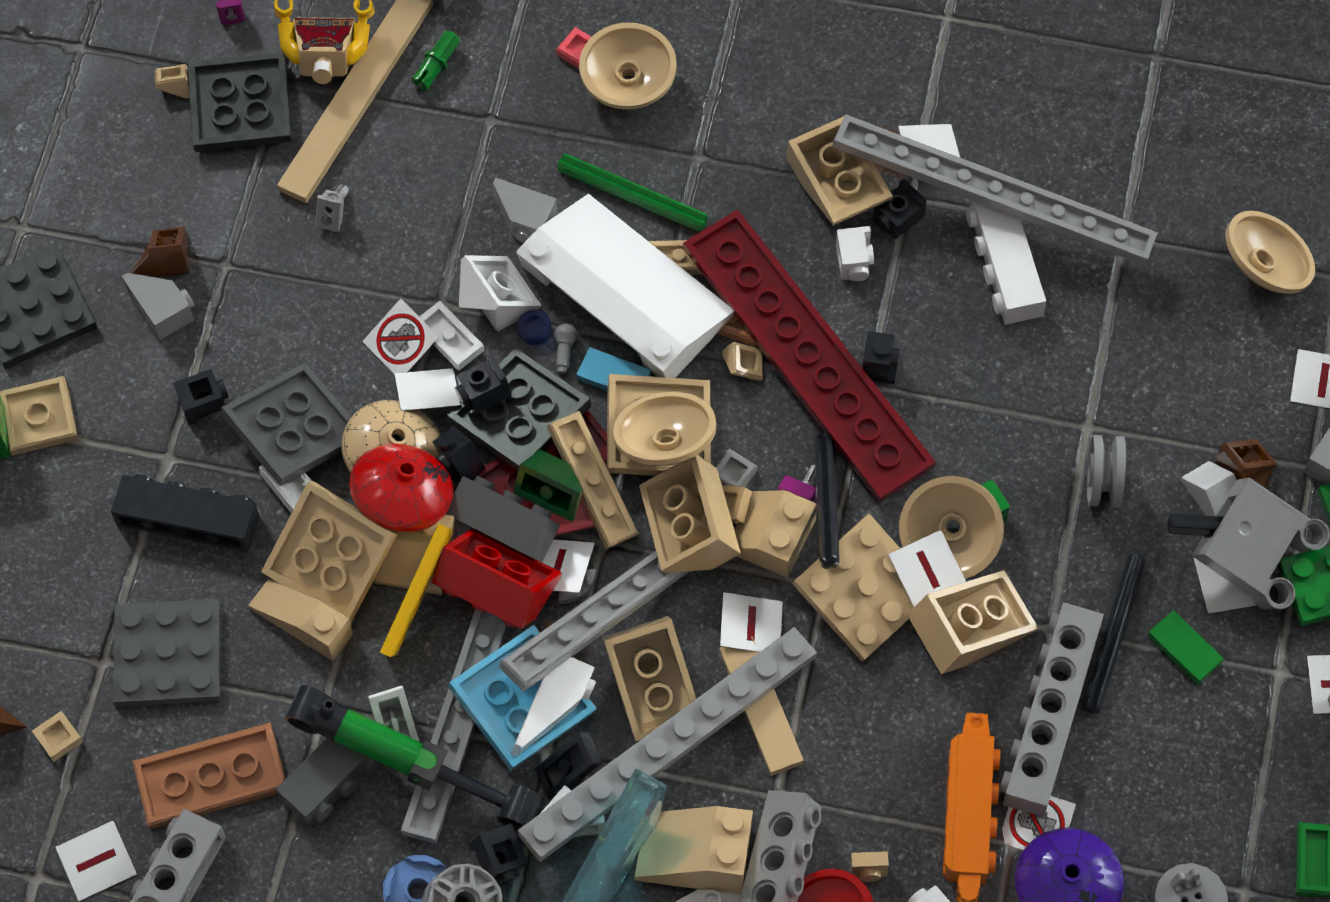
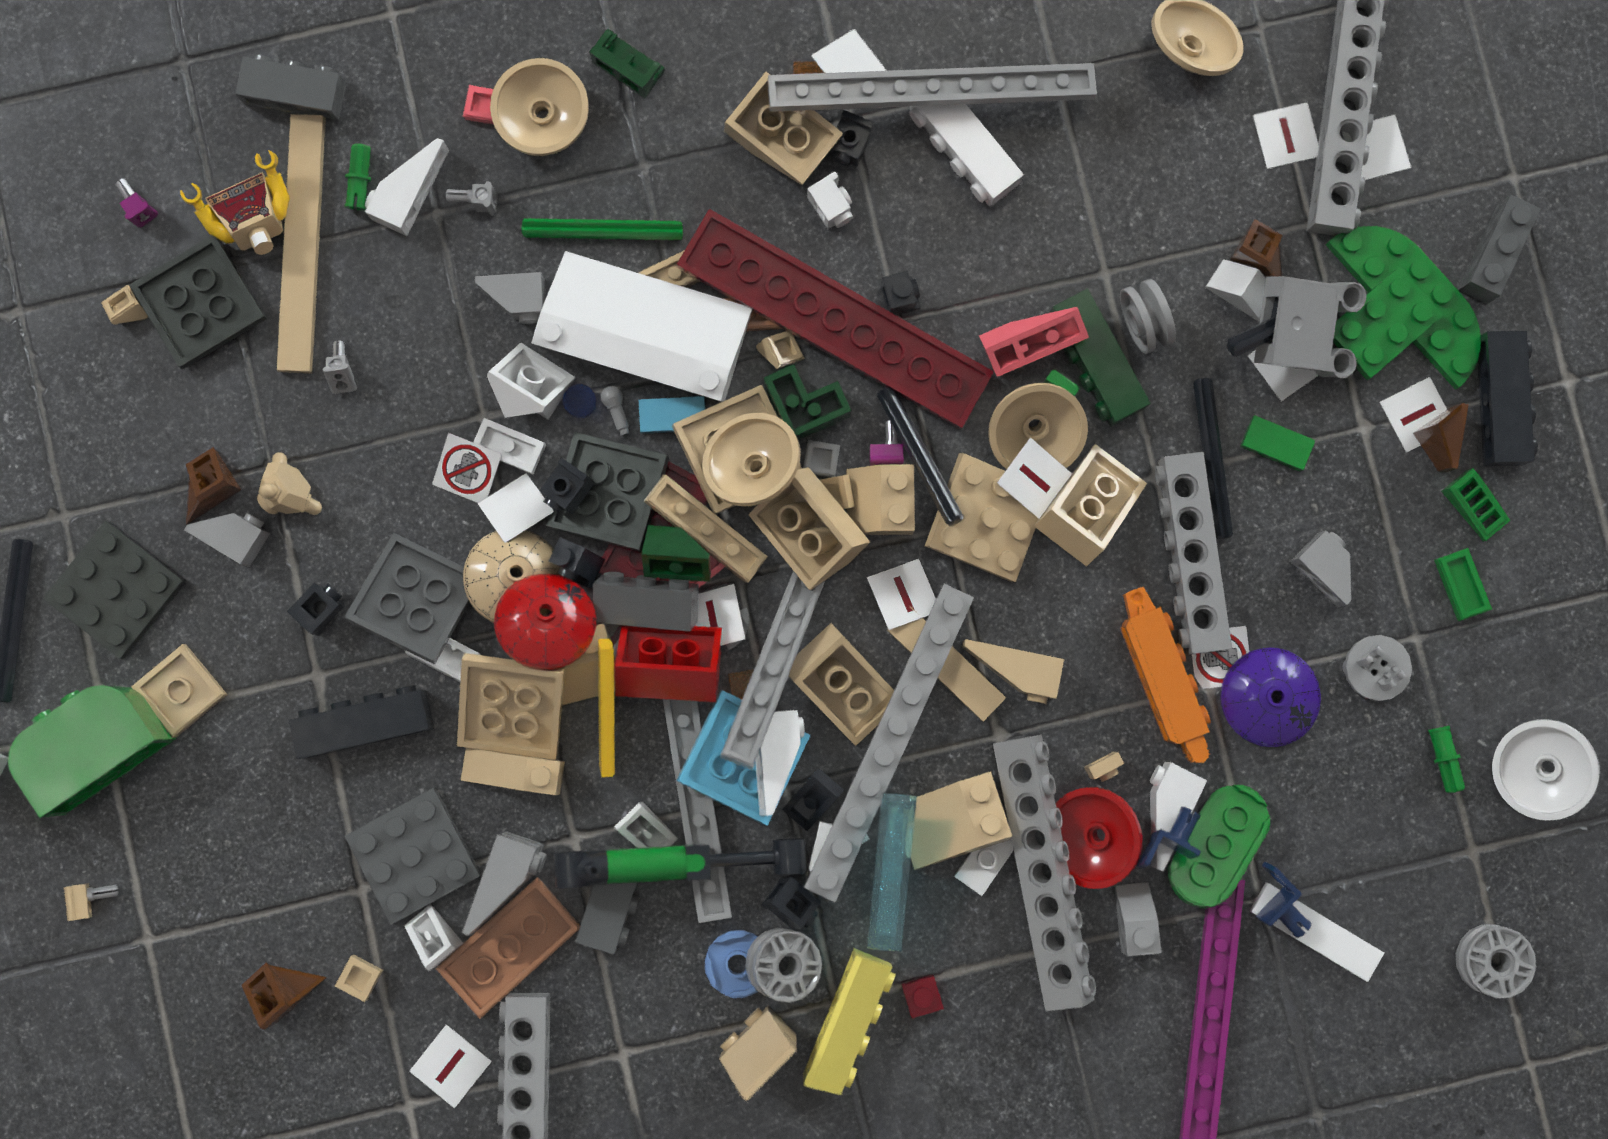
camera: 30 degrees left, 20 degrees up
none -> tan rock [257,452,322,515]
none -> white slope [365,138,449,236]
none -> white slope [404,904,463,971]
none -> piece [446,181,497,216]
none -> light grey slope [462,831,547,935]
none -> dark green hinge [589,29,665,98]
none -> dark green brick [764,364,852,440]
none -> tan slope [962,639,1064,704]
none -> coral slope [979,307,1089,377]
none -> dark green brick [1049,288,1151,427]
none -> light grey slope [1290,530,1351,607]

